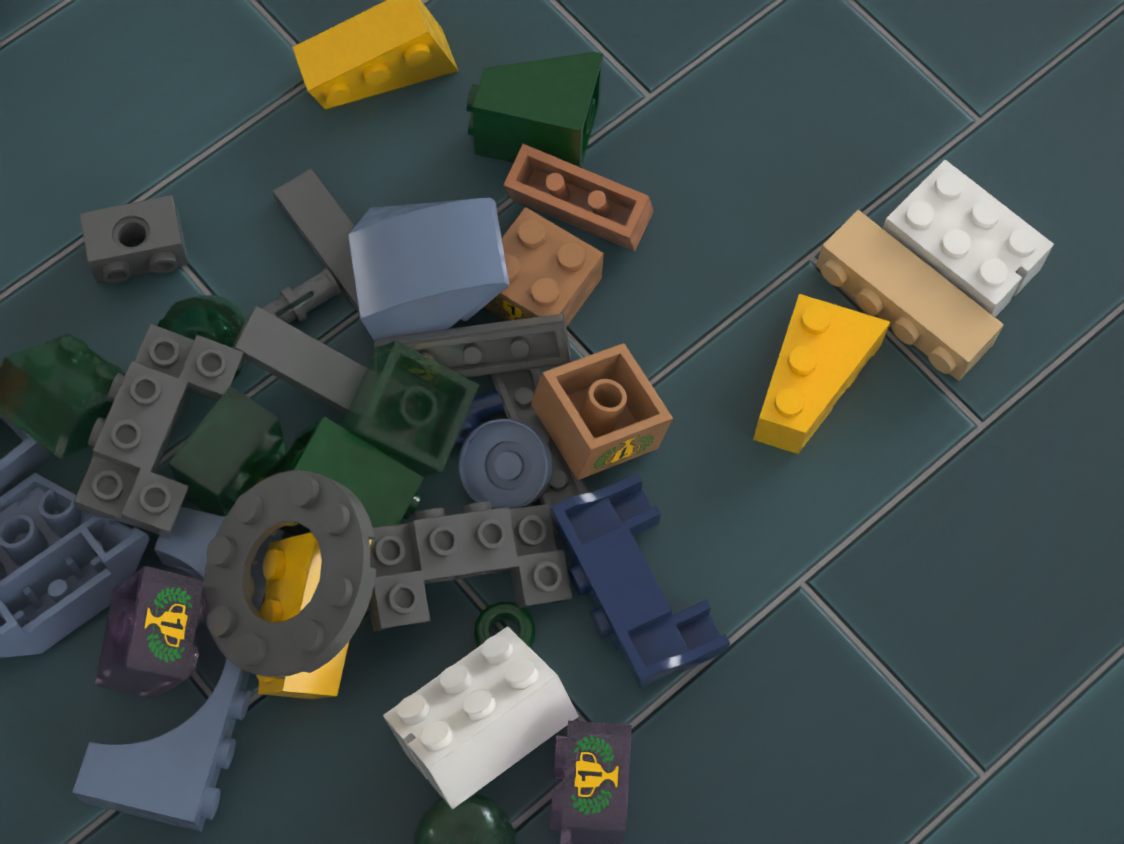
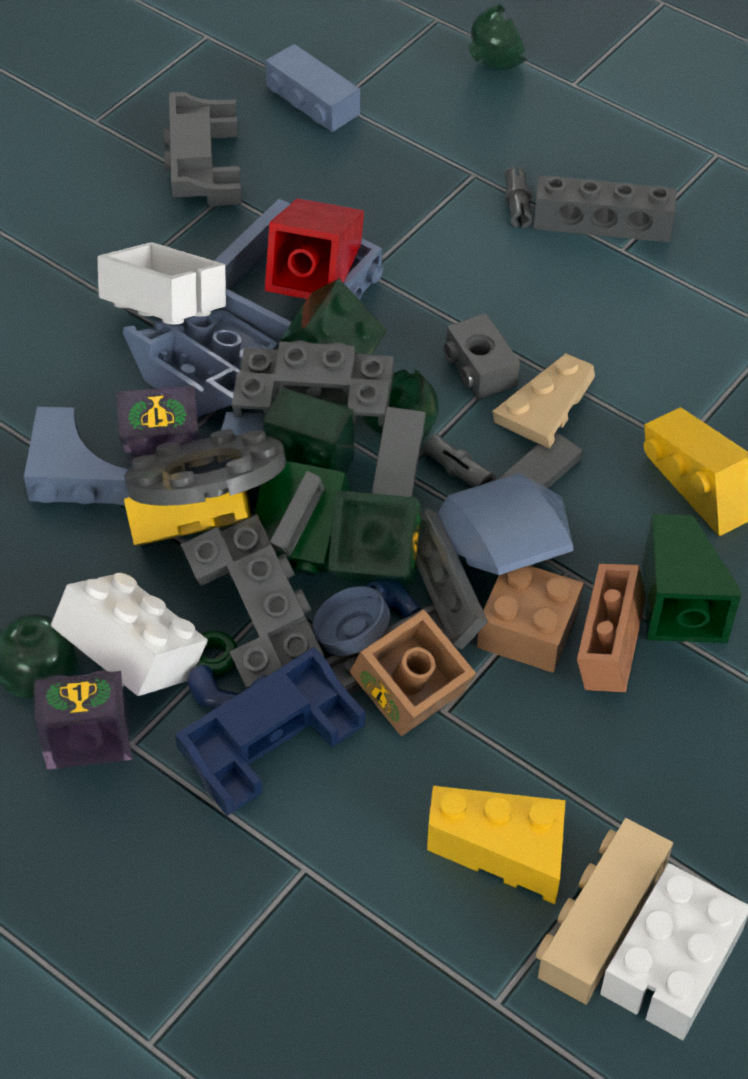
camera: 80 degrees right, 15 degrees down
none -> dark blue arm [187,664,239,709]
none -> dark grey tile [270,471,325,557]
none -> tan wing [492,353,595,449]

